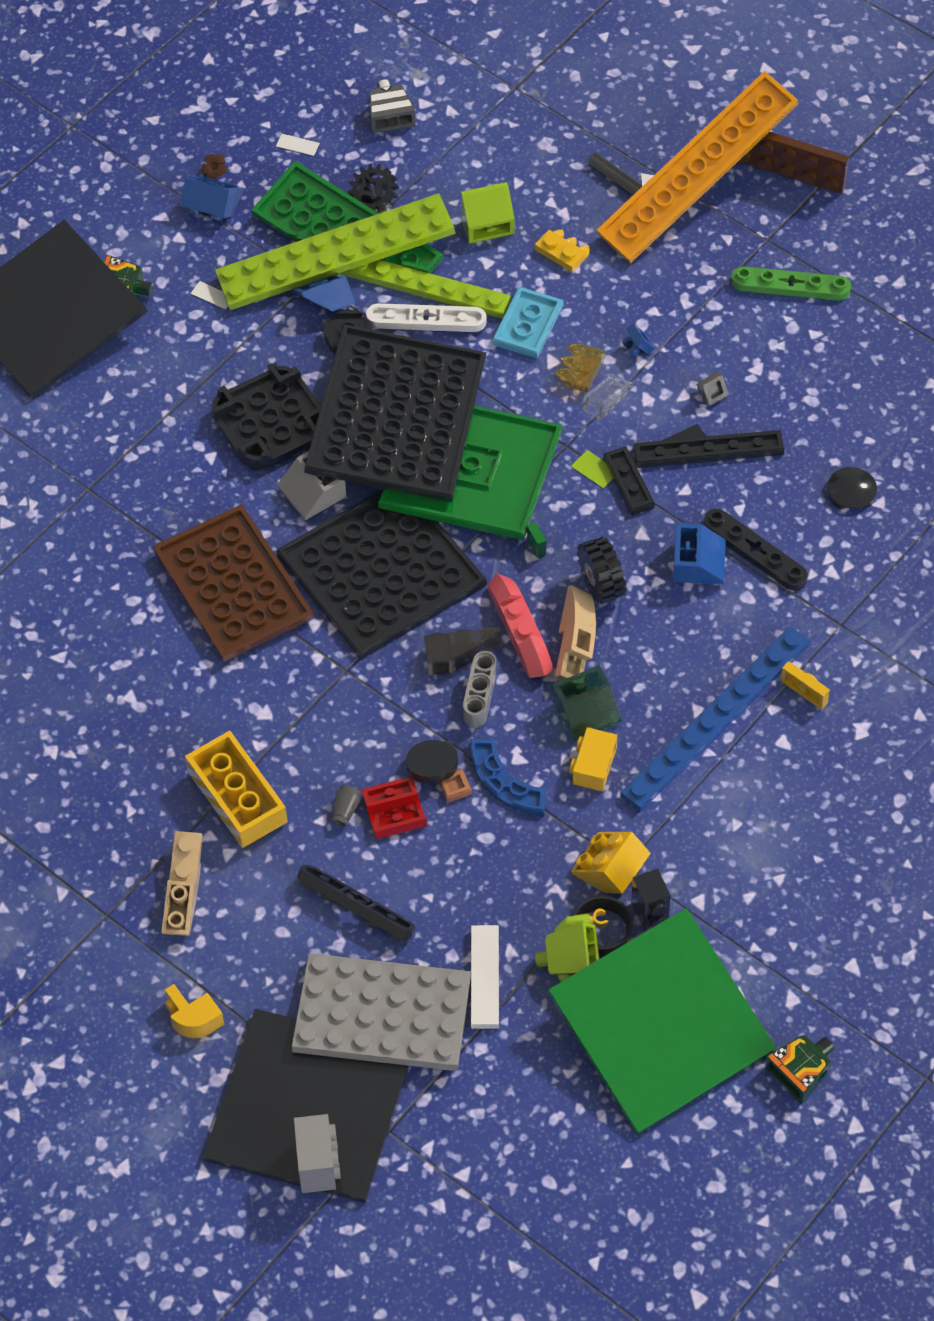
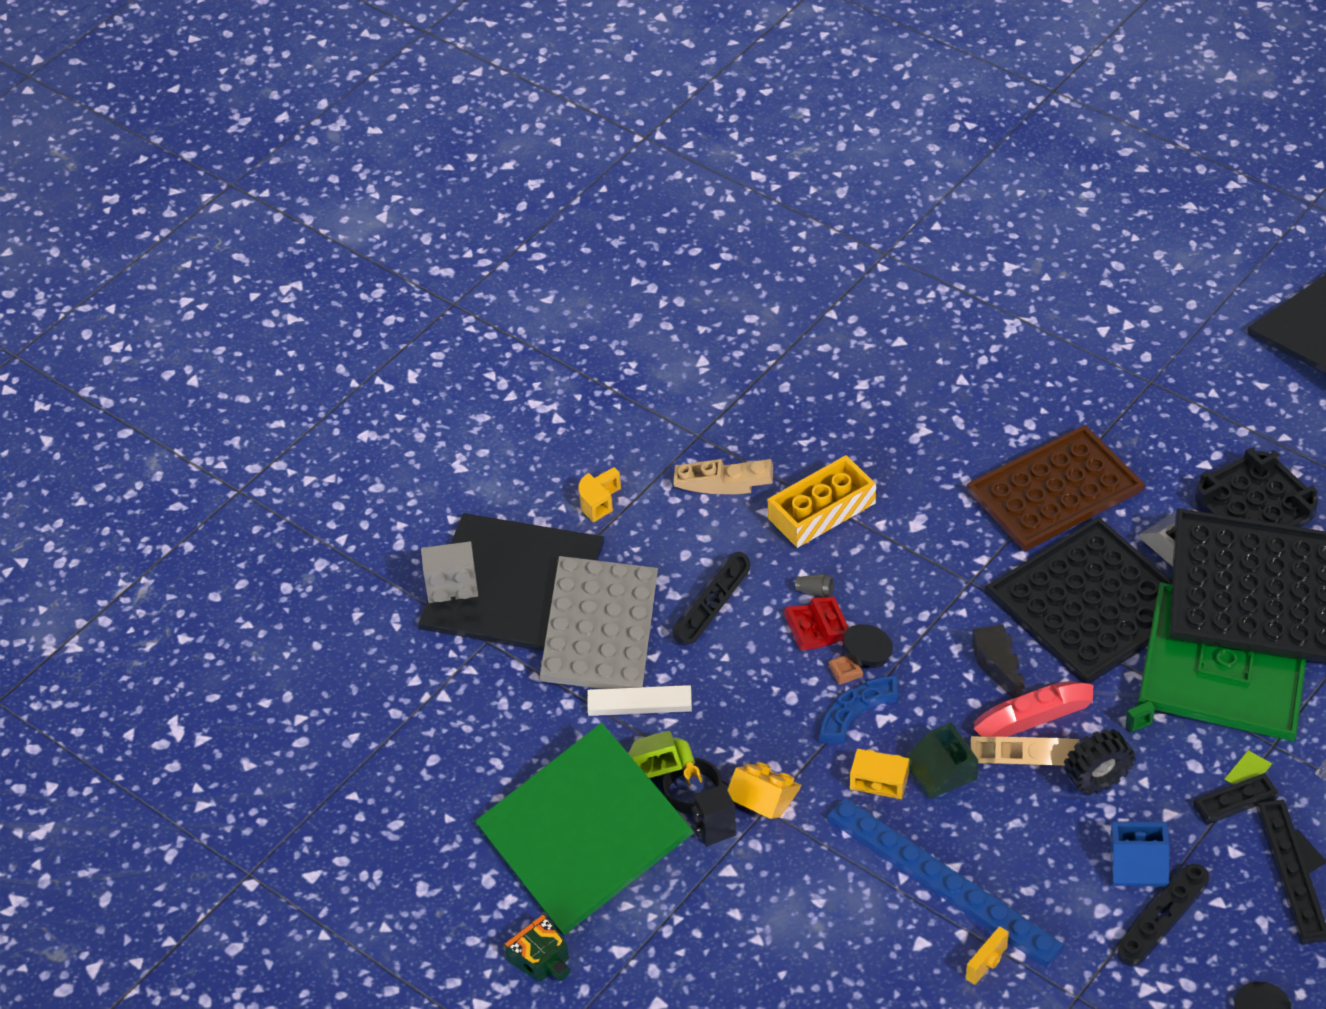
camera: 90 degrees right, 10 degrees down
light grey beam [463,651,496,728] -> none

